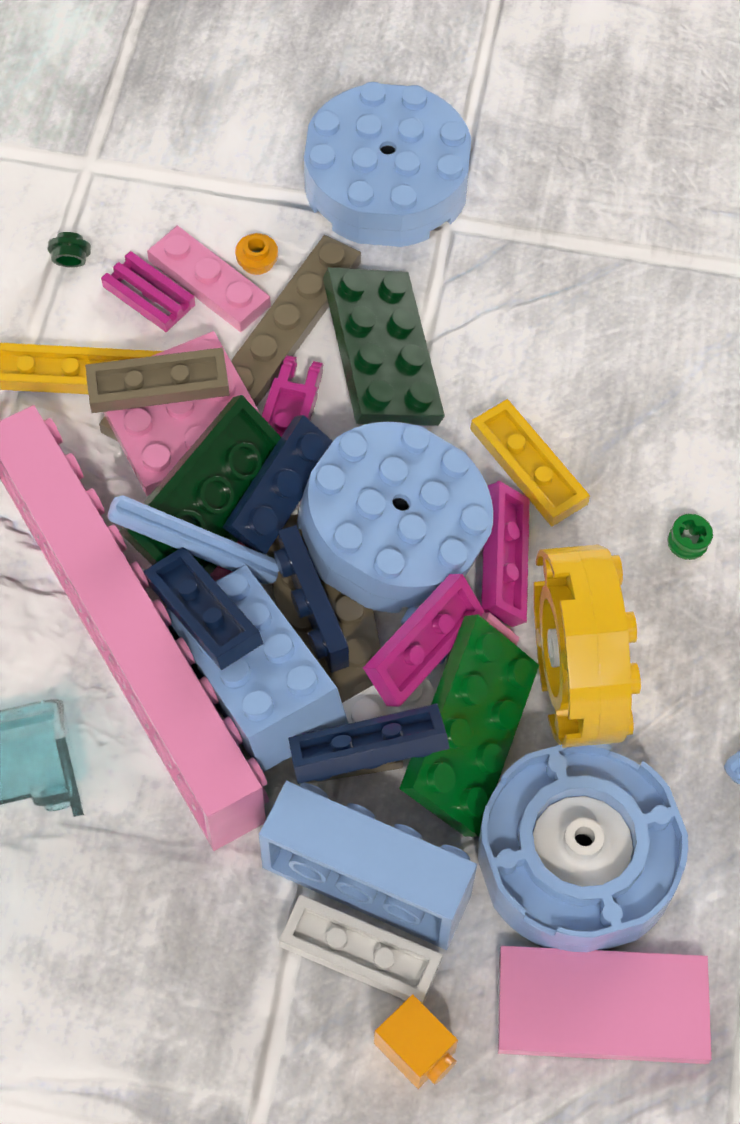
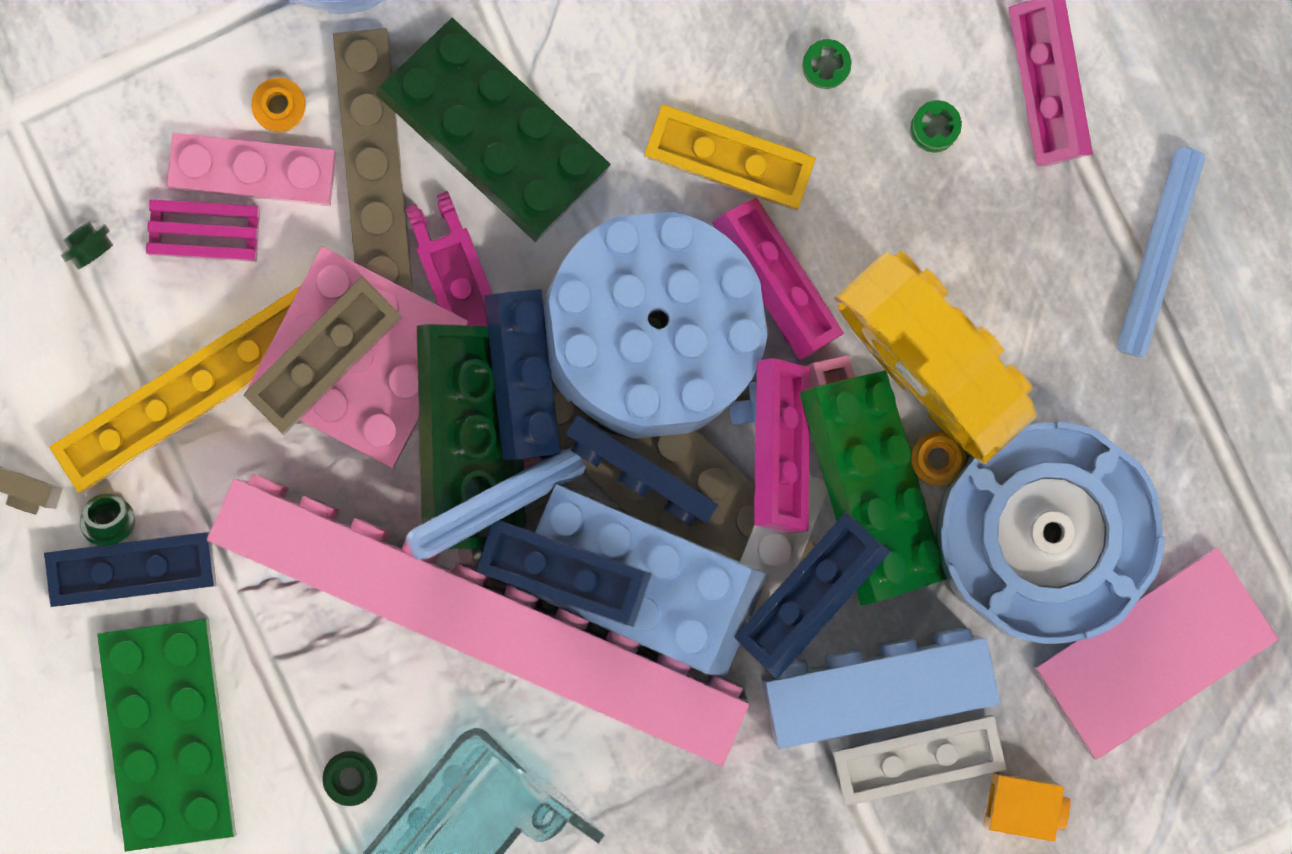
camera: 35 degrees left, 25 degrees up
none -> green bush [802,39,852,89]
none -> light orange plate [911,431,966,486]

